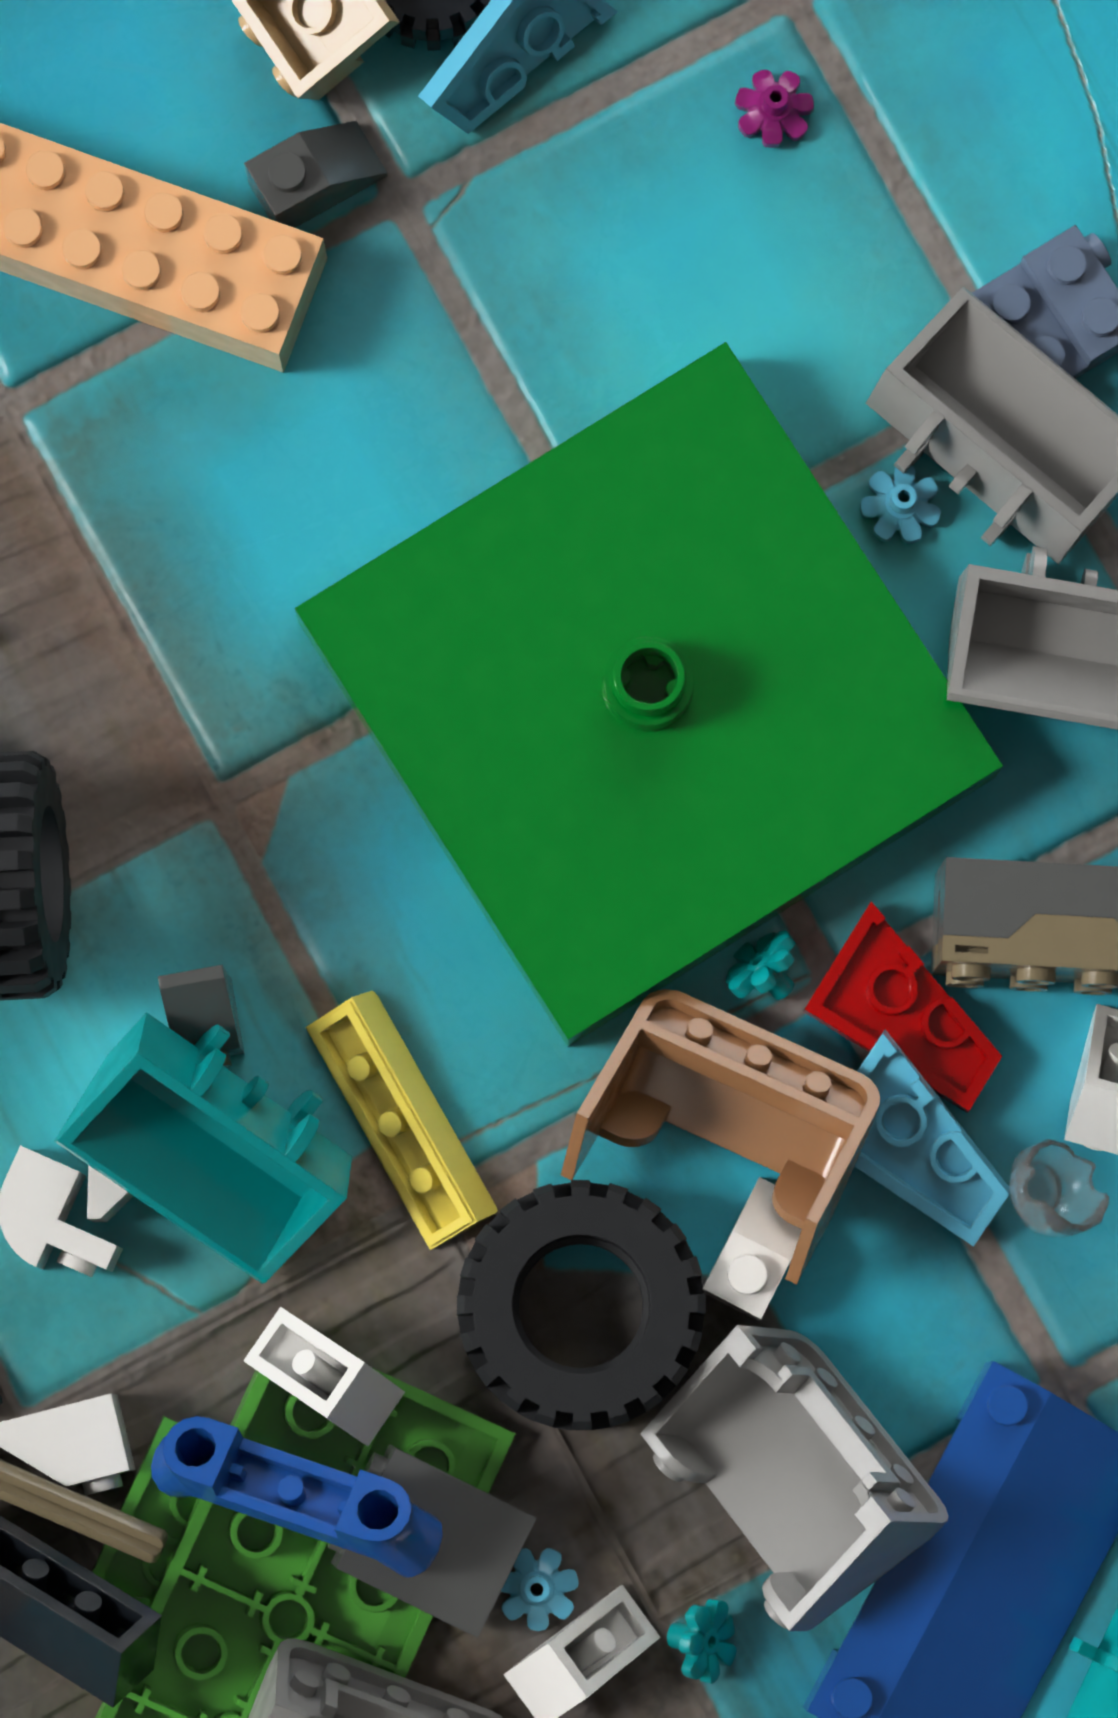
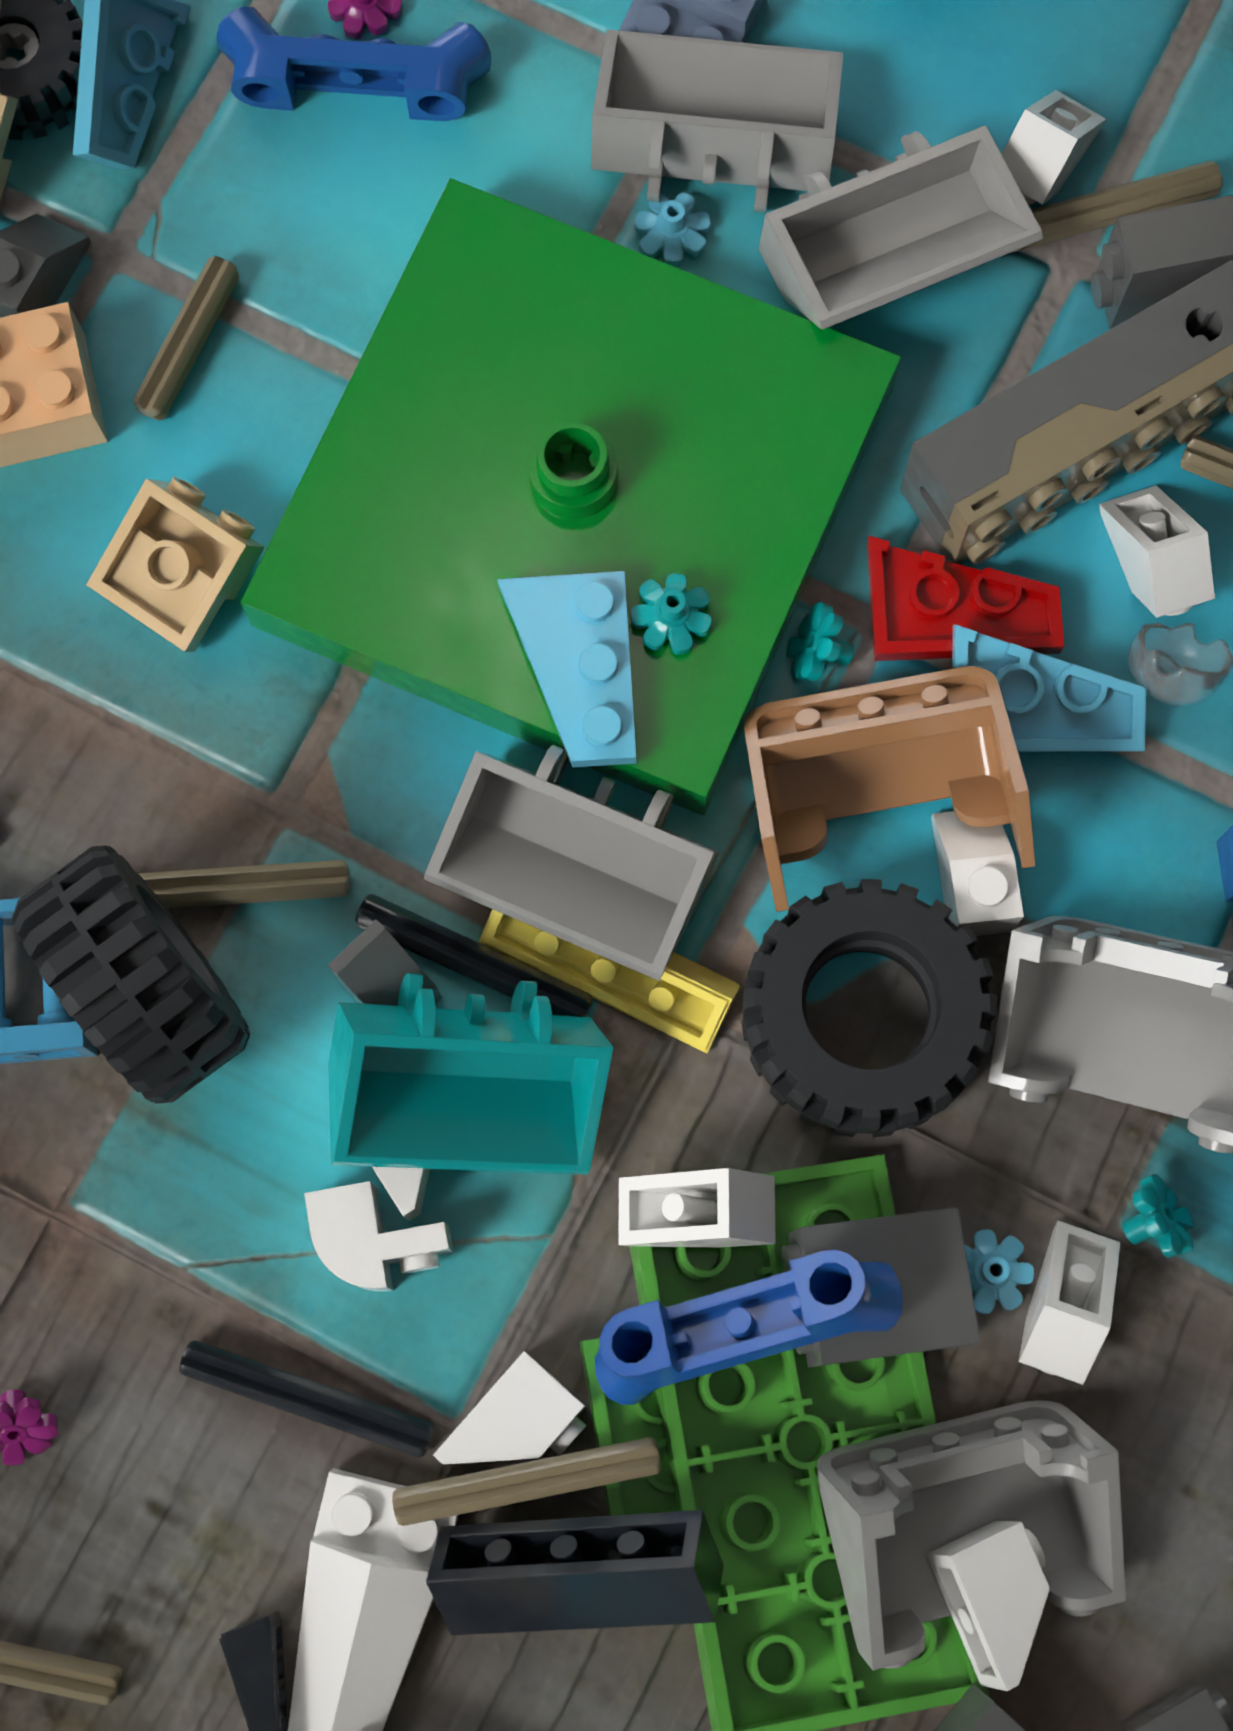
camera: 30 degrees left, 5 degrees down
none -> tan plate [86,476,264,652]
none -> dark tan axle [133,256,239,421]
none -> dark tan axle [139,860,351,908]
none -> blue plate [217,6,492,121]
none -> black axle [355,894,593,1017]
none -> light grey piece [424,745,719,981]
none -> medium azure wing [497,571,637,768]
none -> teal plant [630,573,712,655]

